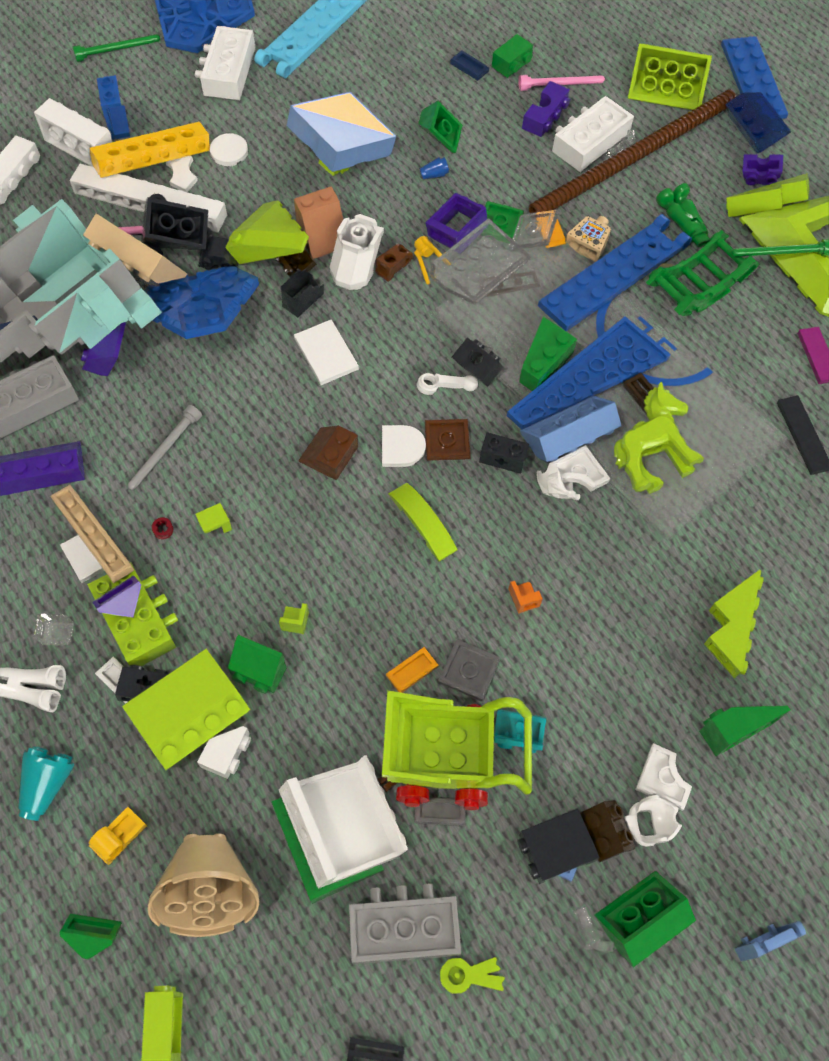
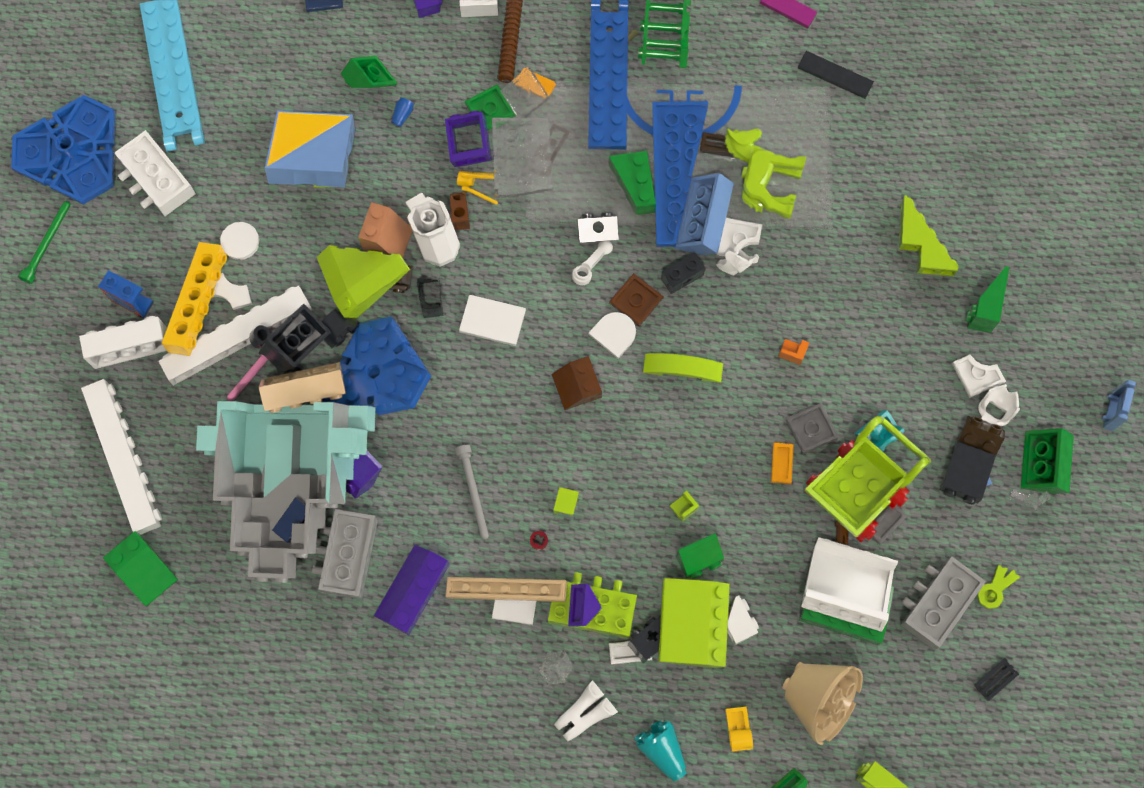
camera: 45 degrees left, 10 degrees up
tan torso [565,216,611,262] -> none

